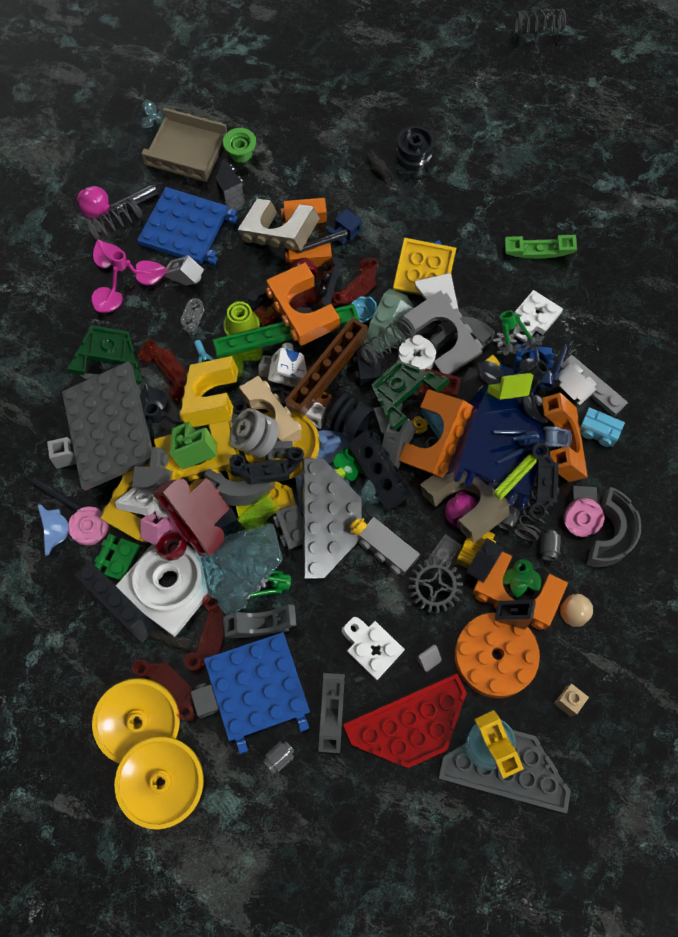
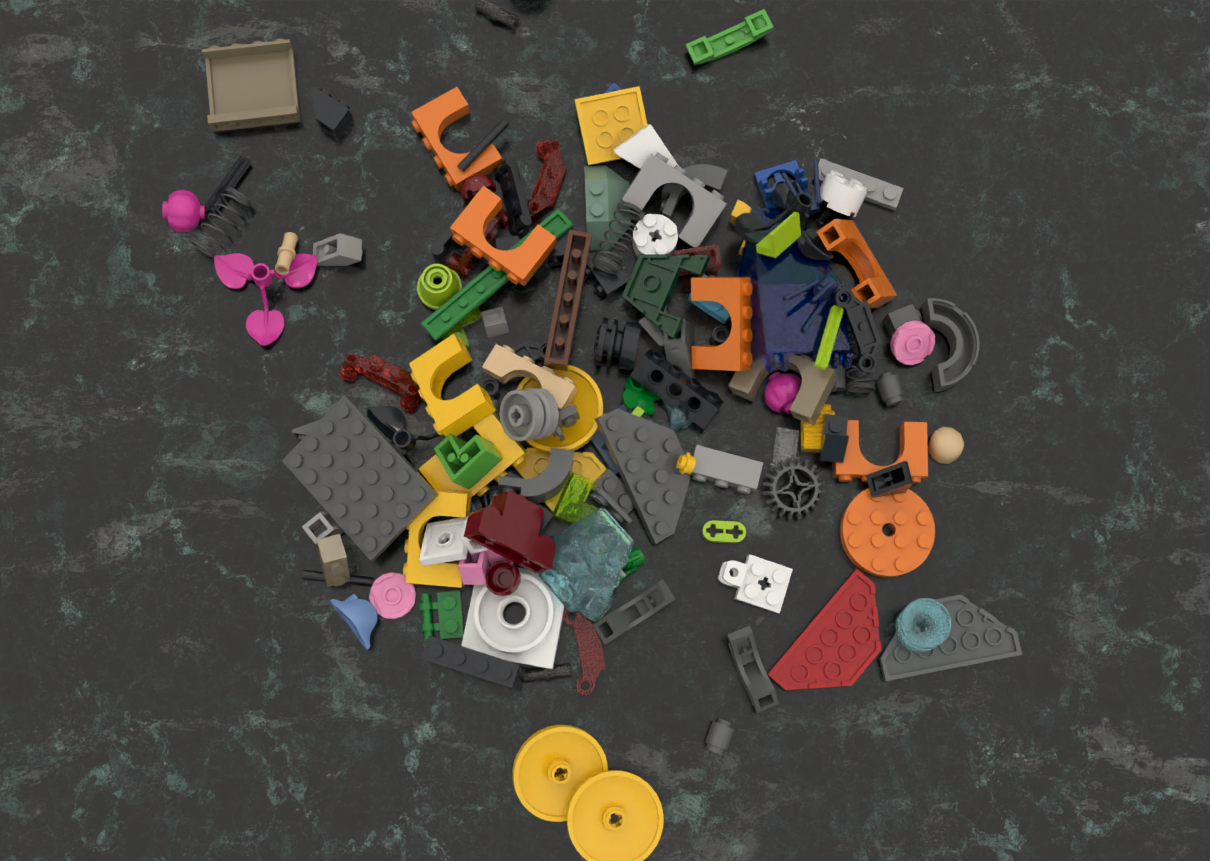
camera: 30 degrees left, 10 degrees up
dark green wing [67,325,142,385] -> none
dark grey brick [132,447,172,490] -> none
clear red plate [132,659,194,721] -> none
blue plate [137,187,238,265] -> none
clear light blue plant [140,99,165,128] -> none
clear beam [181,298,204,332] -> none
dark grey brick [191,683,220,719] -> none
medium azure plant [194,340,214,363] -> none
blue plate [204,632,310,754] -> none
bright green piece [223,128,256,162] -> none
black plate [229,447,304,485] -> none
dark tan arch [238,199,320,251] -> none
white torso [268,343,307,388] -> none
white leg [305,392,332,429] -> none
medium blue shield [317,430,351,464] -> none
dark blue brick [327,209,362,244] -> none
medium azure hair [351,296,377,324] -> none
yellow plate [411,416,428,434] -> none
light grey slope [417,645,441,672] -> none
yellow brick [474,710,524,779] -> none
plant [493,311,544,356] -> none
green plate [503,559,541,598] -> none
white plate [513,290,563,342] -> none
sand blue piece [543,427,572,447] -> none
tan brick [554,684,589,717] -> none
medium azure brick [580,407,625,447] -> none
none -> tan pin [275,232,298,275]
none -> dark tan brick [317,534,350,587]
none -> lime beam [702,520,746,544]

